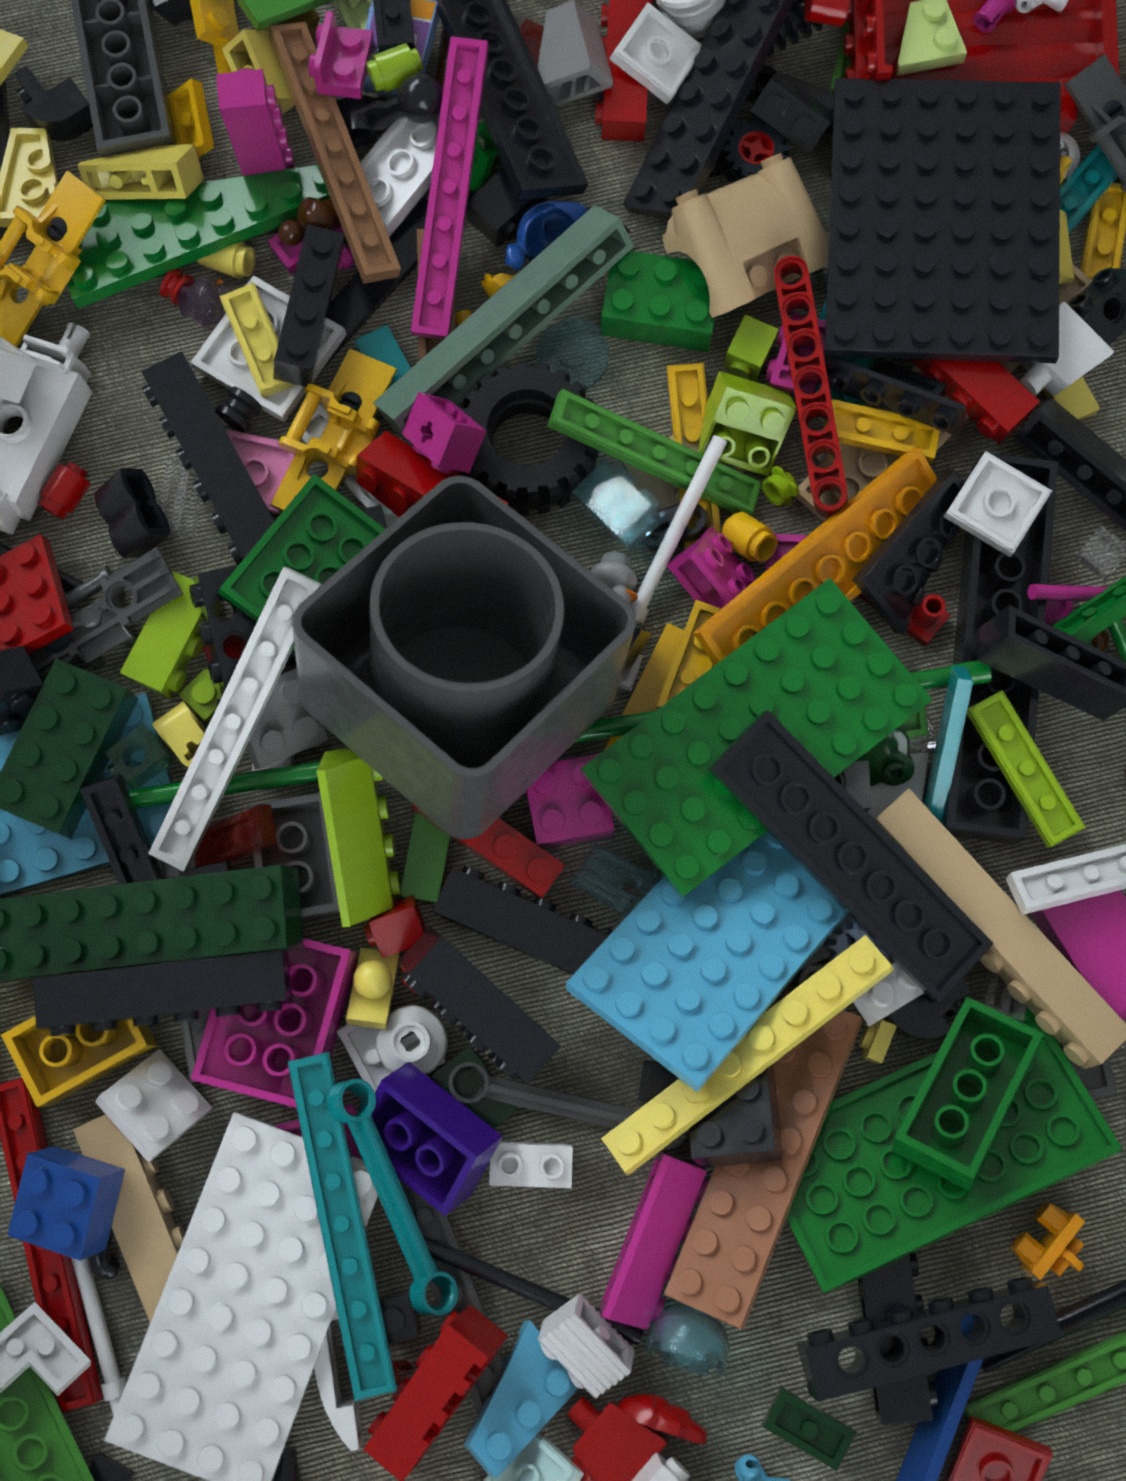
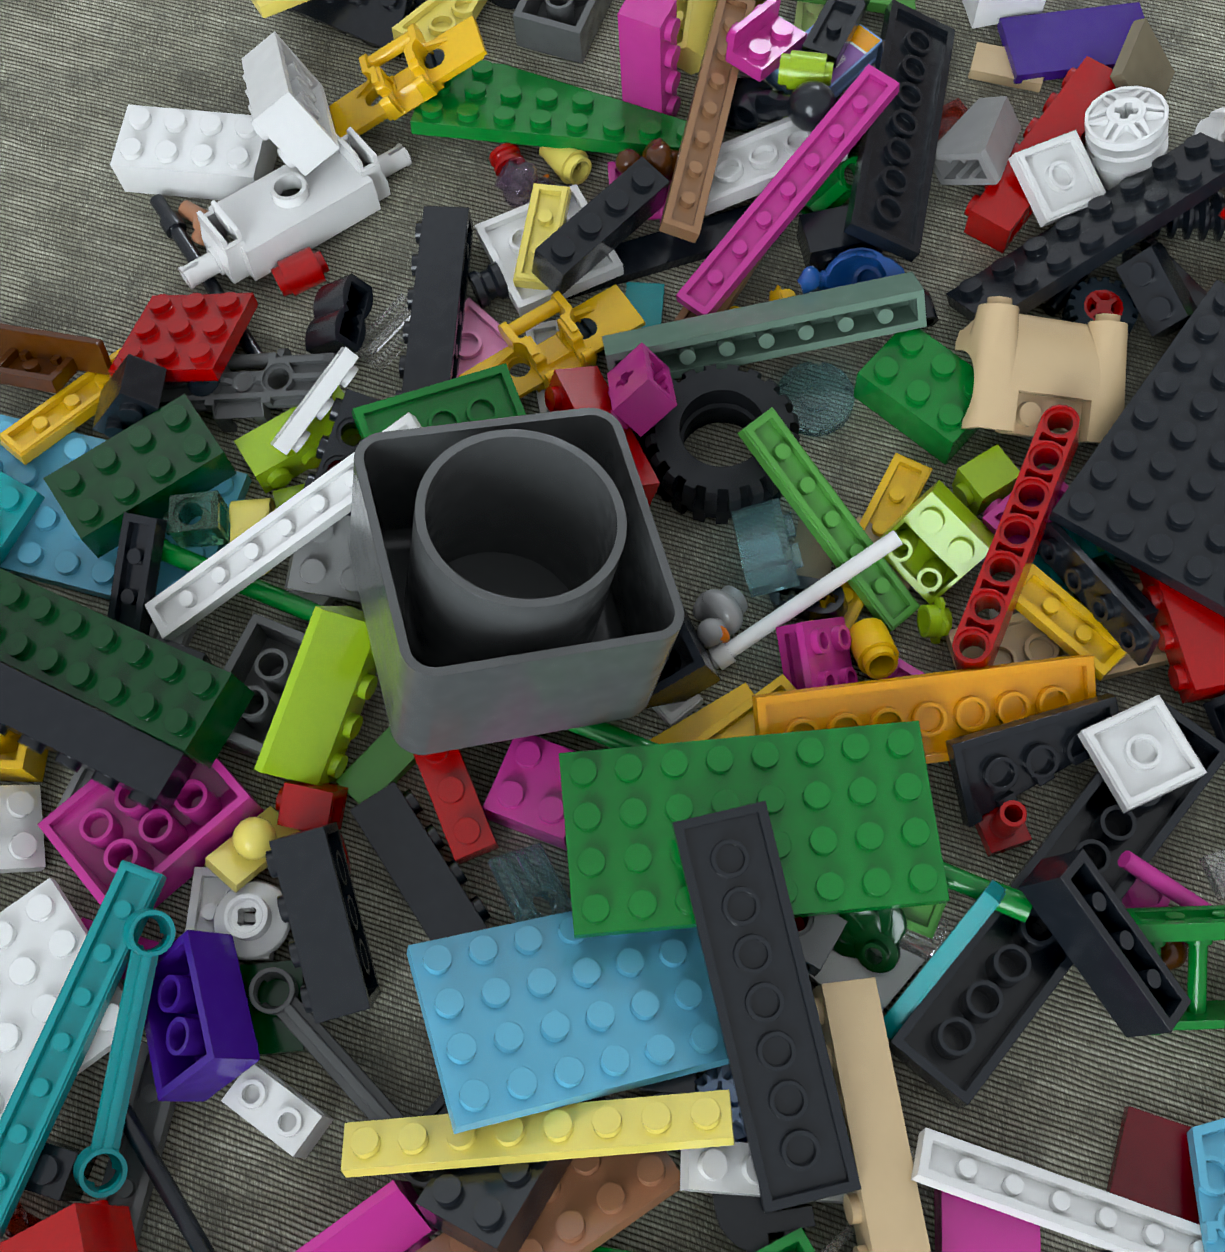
camera: 40 degrees right, 10 degrees down
light yellow slope [77,144,204,200] -> none
yellow plate [167,78,214,159] -> none
clear red tile [194,804,277,868] -> none
light yellow plate [859,1020,897,1064] -> none
lime tile [967,690,1086,848] -> none
none -> white plate [270,347,359,455]

